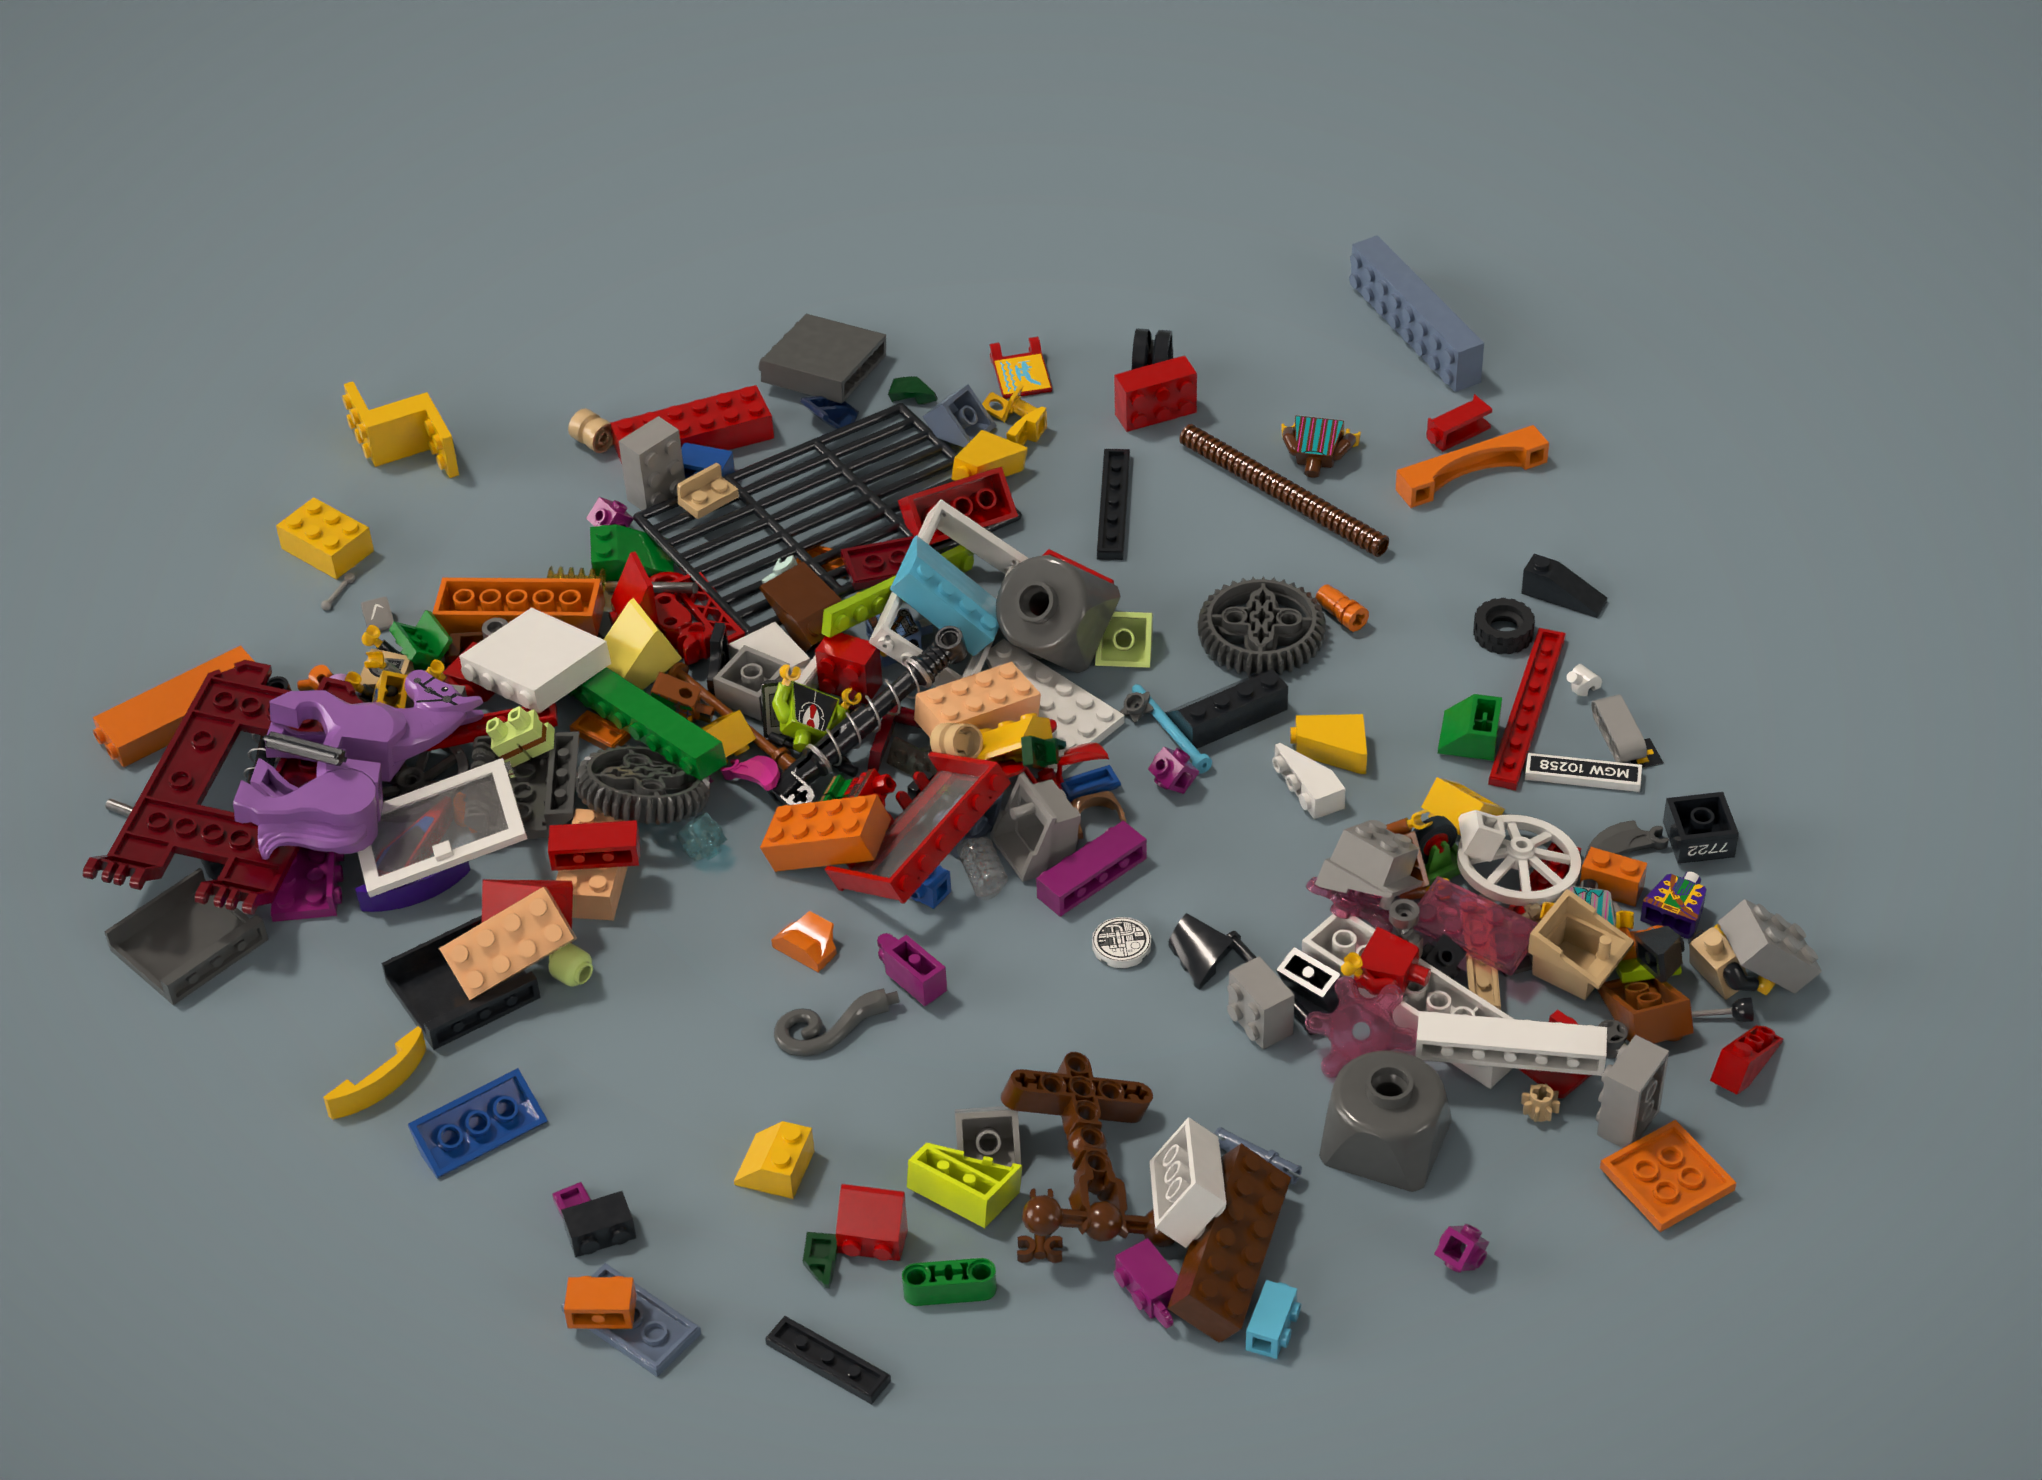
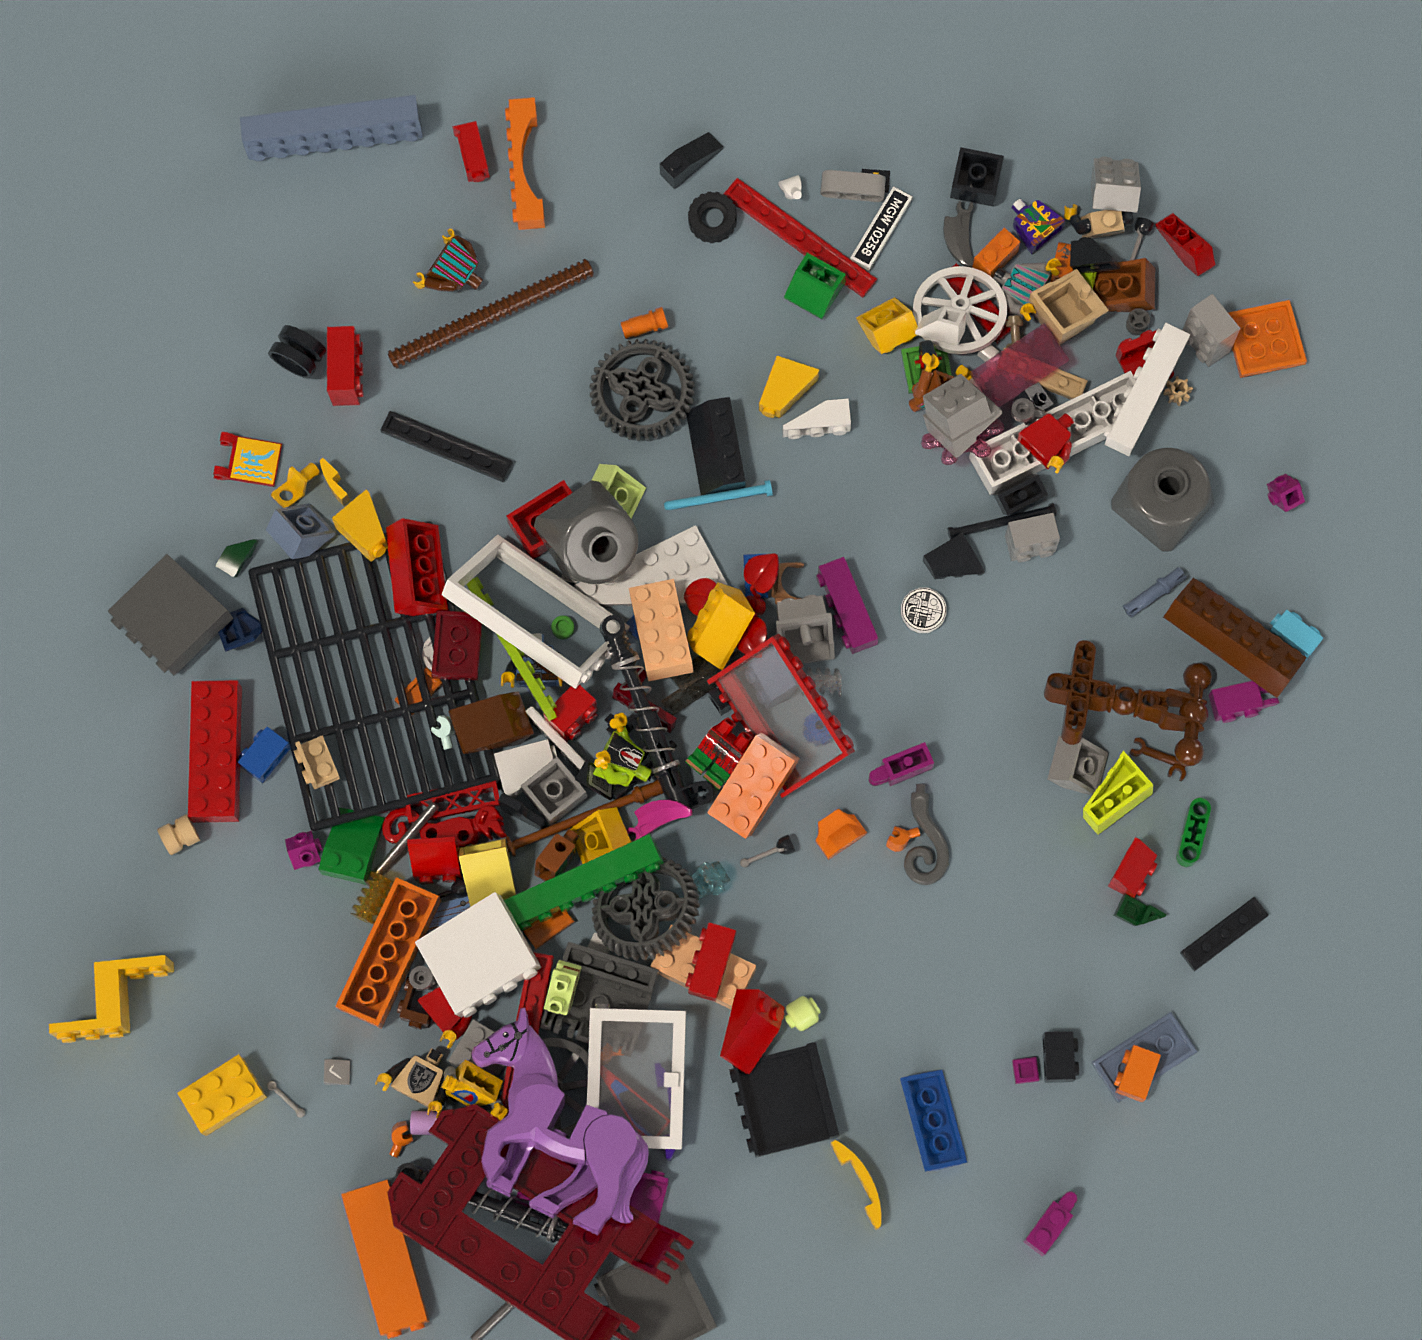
camera: 70 degrees left, 30 degrees up
axle [263,731,347,766] -> none
green bracket [389,610,452,671] -> none
light nougat brick [439,887,577,1000] -> none
light grey brick [619,416,685,510] -> none
yellow slope [734,1121,815,1199] -> none
medium azure slope [890,535,999,656] -> none
tan wheel [930,723,983,758] -> none
dark green slope [1021,736,1066,769] -> none
dark grey plate [1119,691,1154,723] -> none
magenta brick [1148,746,1200,794] -> none
white brick [1150,1117,1226,1248] -> none
clear pink plate [1305,976,1417,1078] -> none
none -> hinge [740,835,795,868]
none -> orange piece [886,826,920,852]
none -> magenta hinge [1023,1191,1078,1257]

